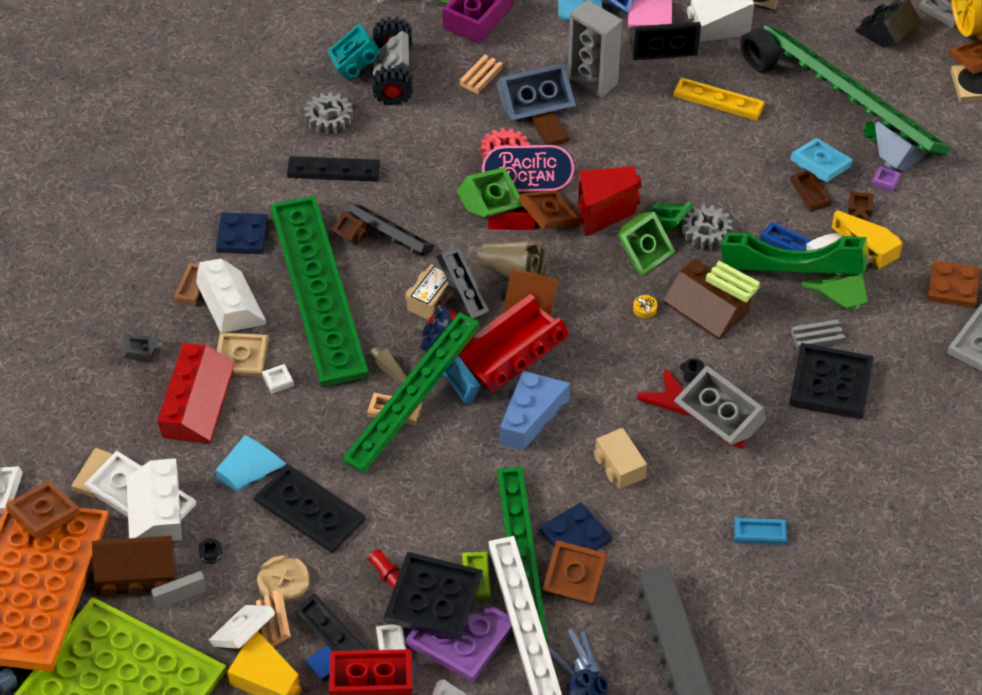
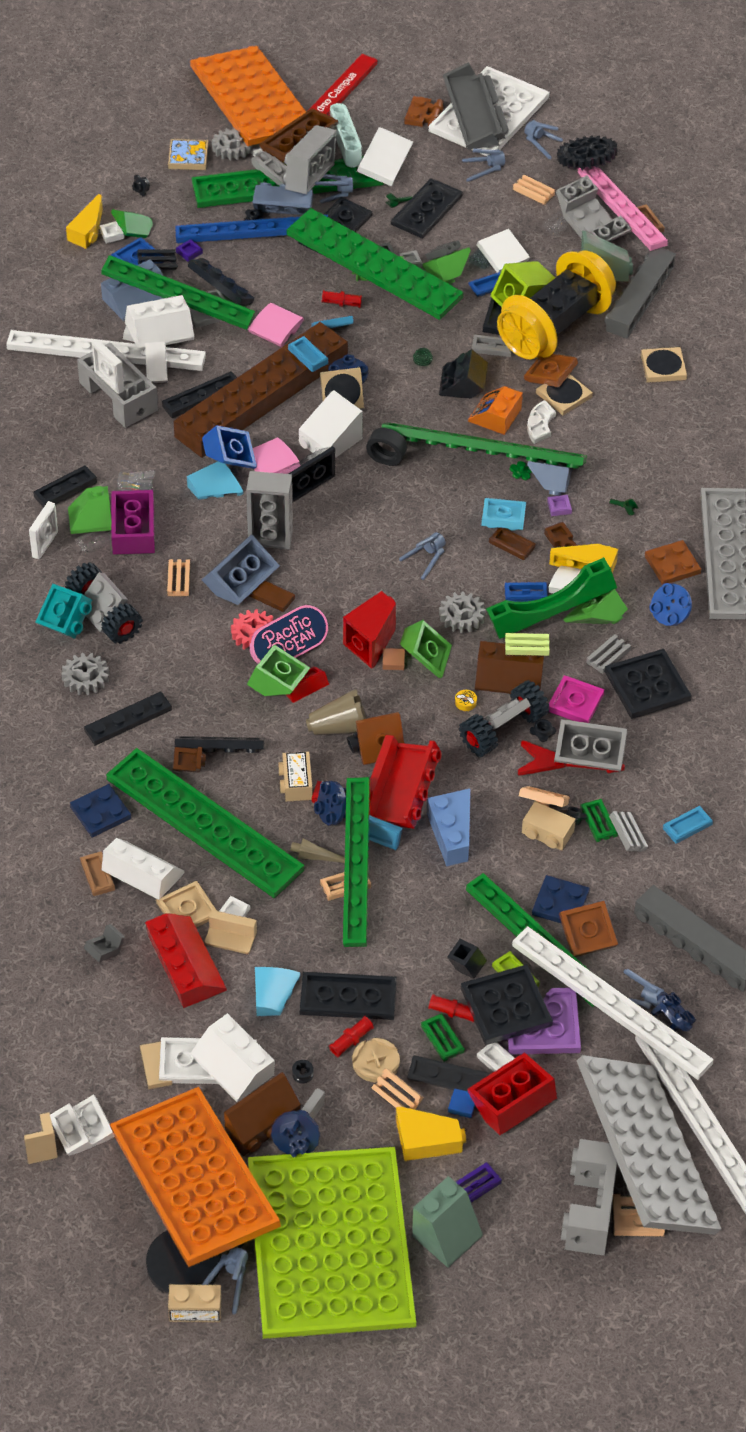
camera: 35 degrees left, 0 degrees up
dark orange plate [6,480,80,539] -> none
white plate [209,605,275,648] -> none
black plate [436,246,489,319] -> none
dark orange plate [518,190,581,230] -> none
green slope [645,201,693,233] -> none
yellow tile [673,77,765,121] -> none
none -> tan panel [205,910,257,954]
none -> dark blue plate [271,1110,320,1158]
none -> red pin [329,1016,374,1057]
none -> nougat tile [383,648,405,670]
none -> sand blue plant [399,532,446,580]
none -> green tile [421,1013,465,1062]
none -> black brick [447,939,487,979]
none -> black plate [459,680,549,757]
none -> orange slope [468,386,523,435]
none -> light nougat plate [519,786,570,807]
none -> white tile [527,400,556,444]
none -> dark pink plate [548,675,605,723]
none -> black plate [560,806,587,826]
none -> green tile [580,799,618,843]
none -> light grey tile [609,811,648,852]
none -> dark green hand [610,499,638,515]
none -> blue plate [649,583,692,626]

